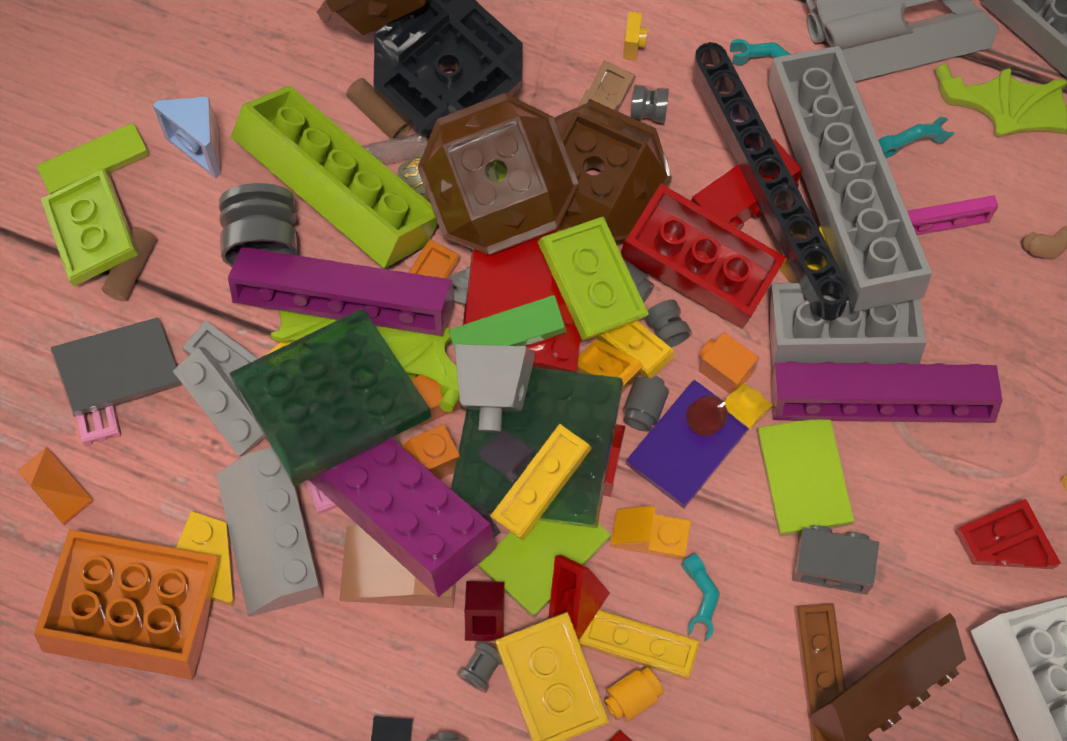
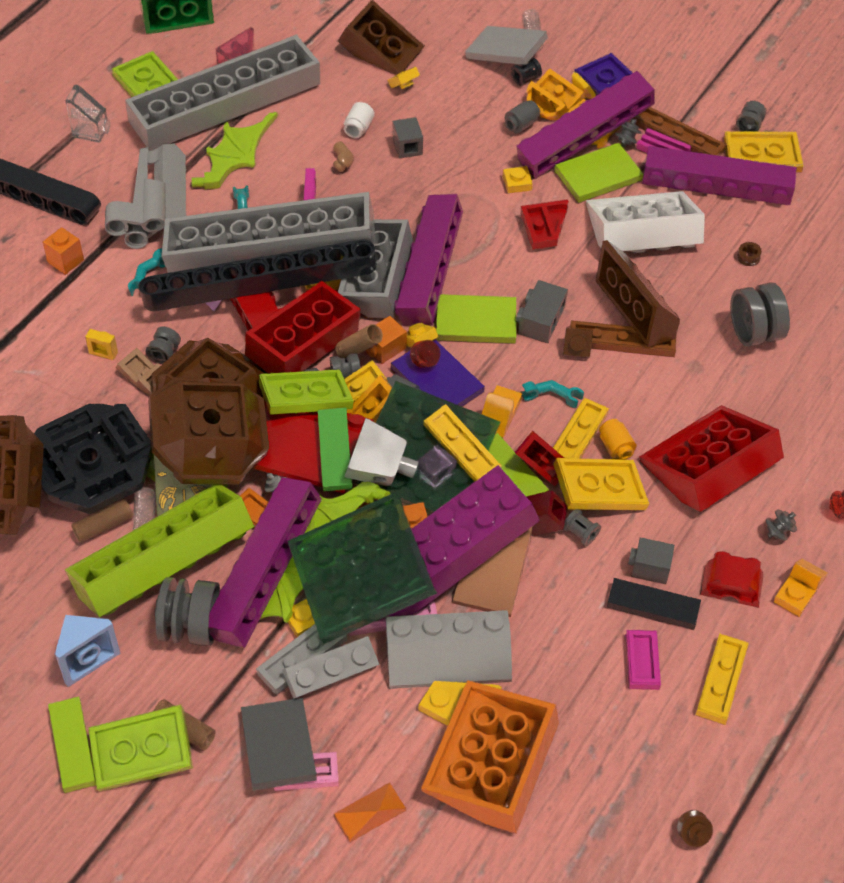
camera: 80 degrees left, 15 degrees down
none -> medium nougat piece [336,324,383,359]
none -> reddish brown plate [563,327,593,357]

